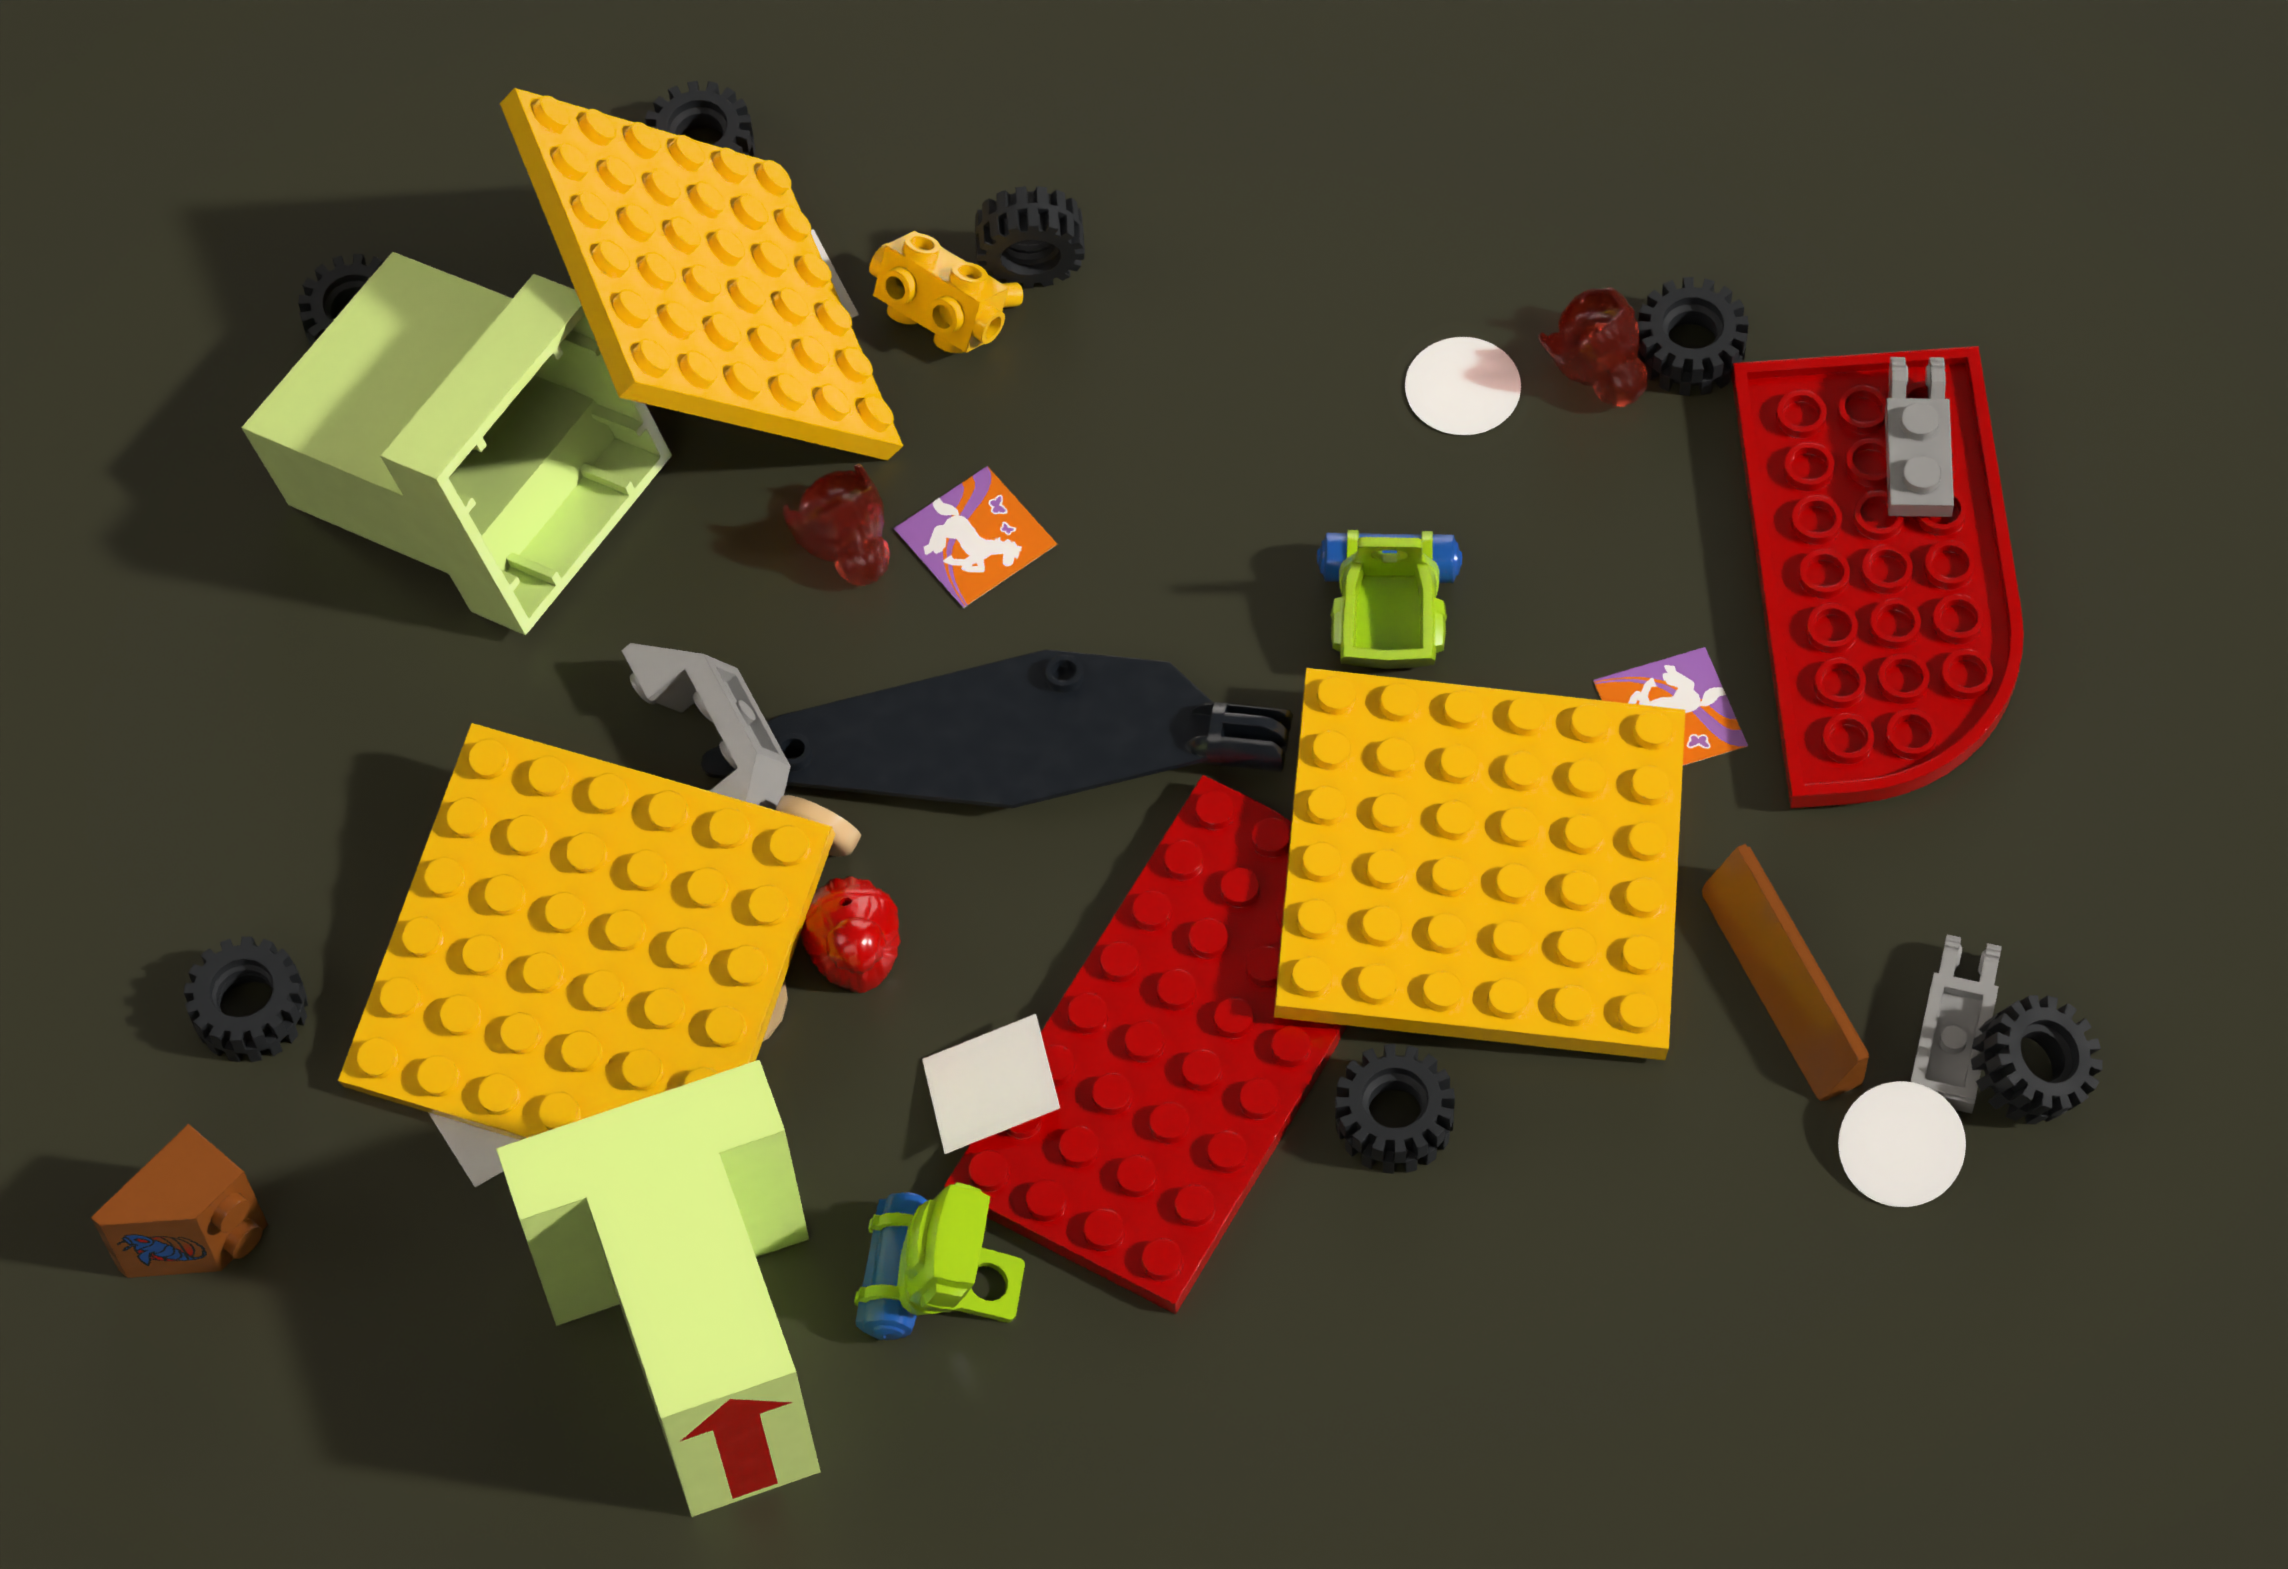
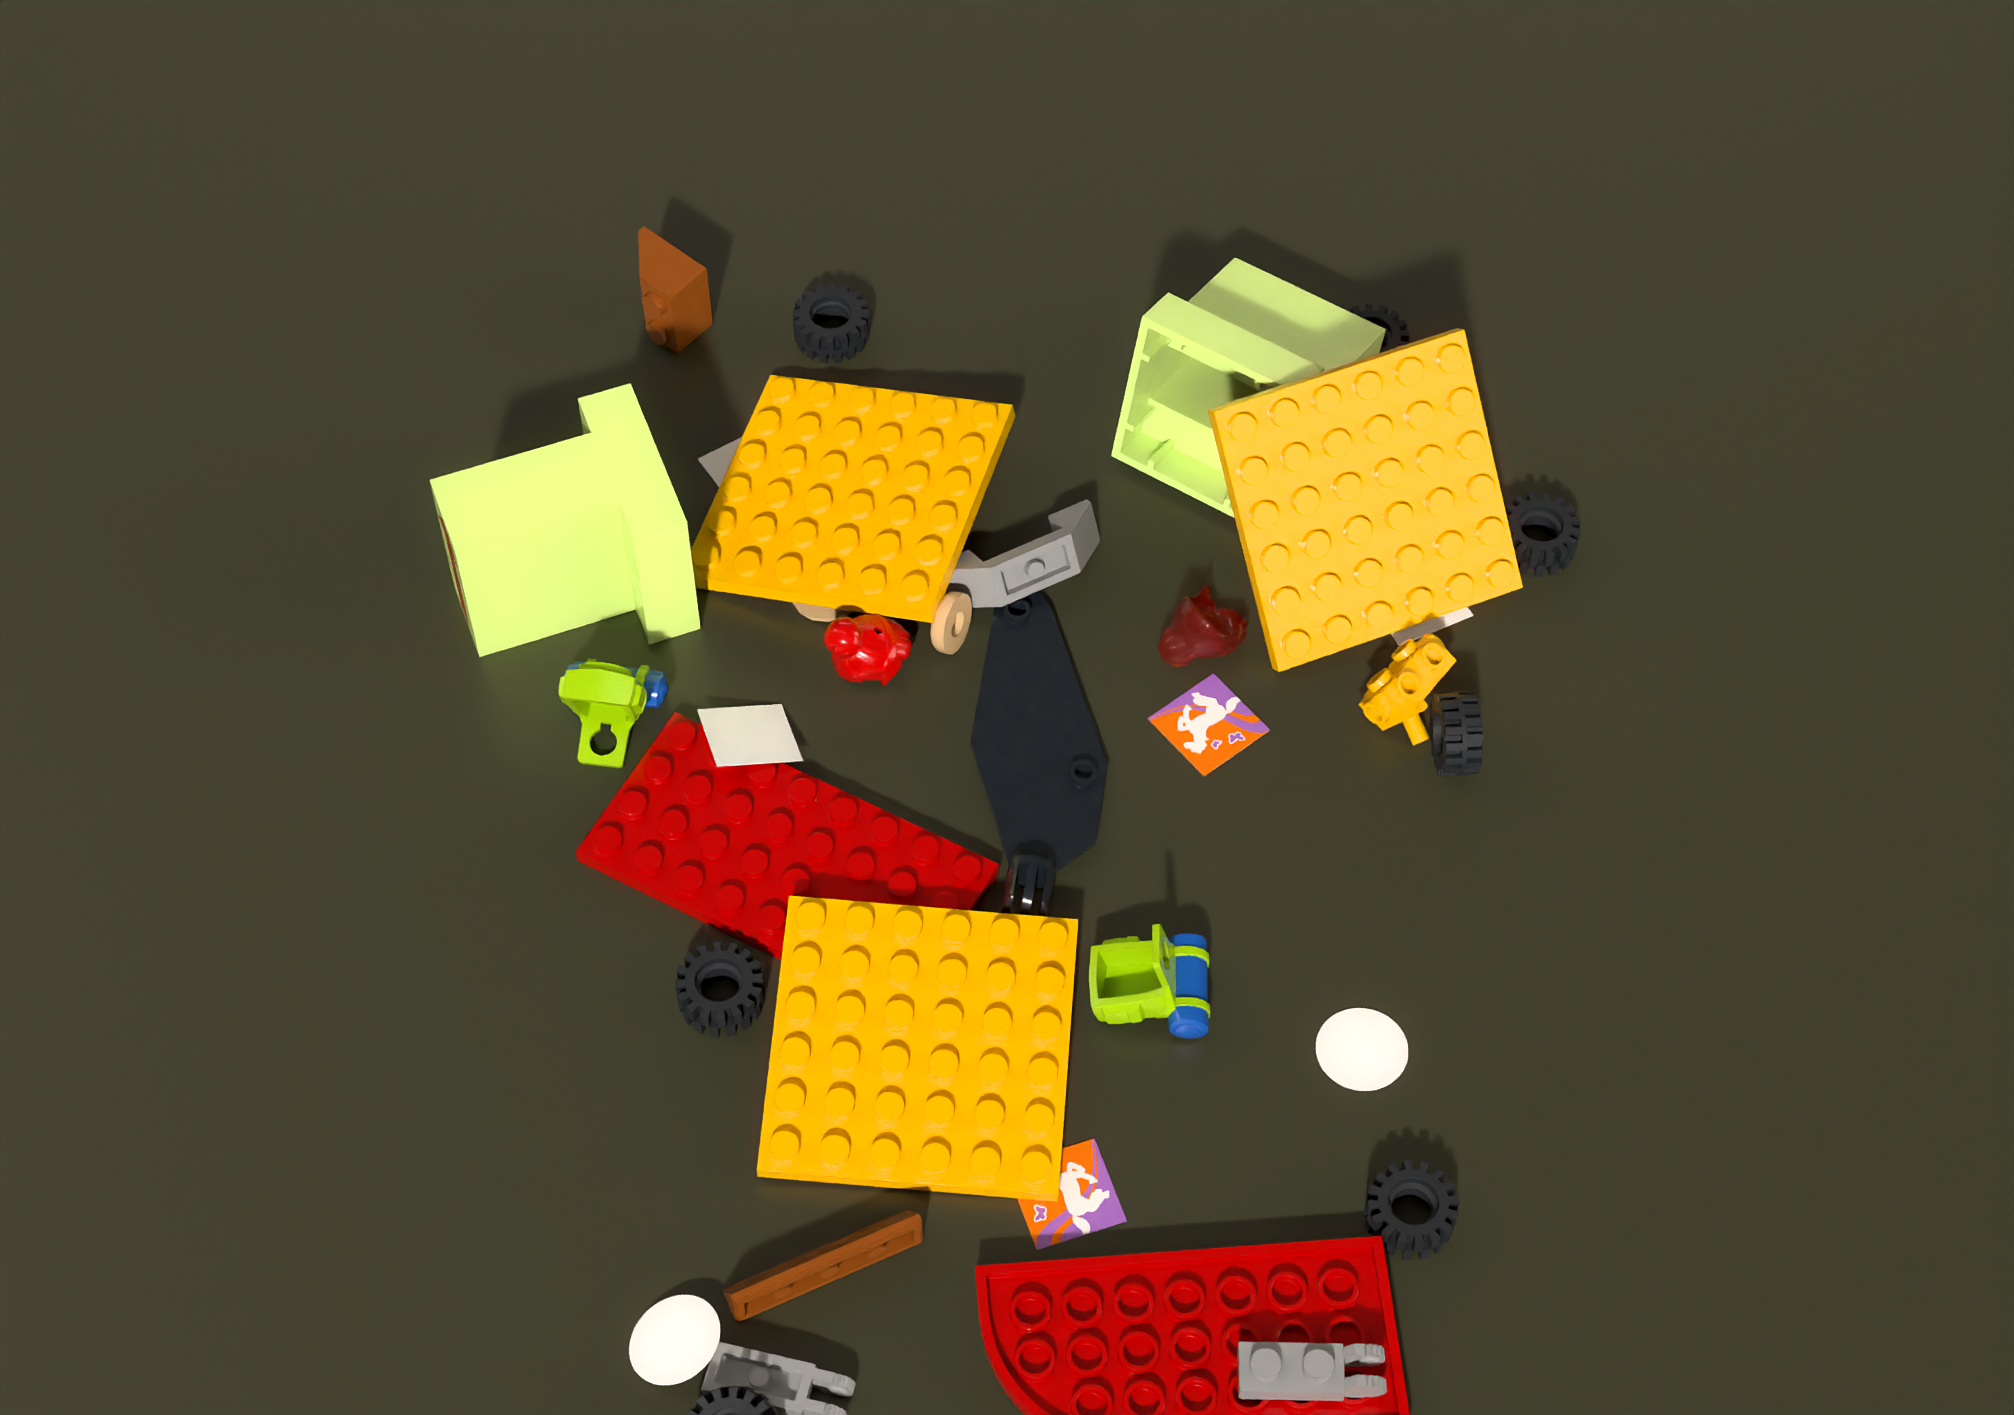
camera: 85 degrees right, 5 degrees down
clear red piece [1538,287,1648,407] -> none

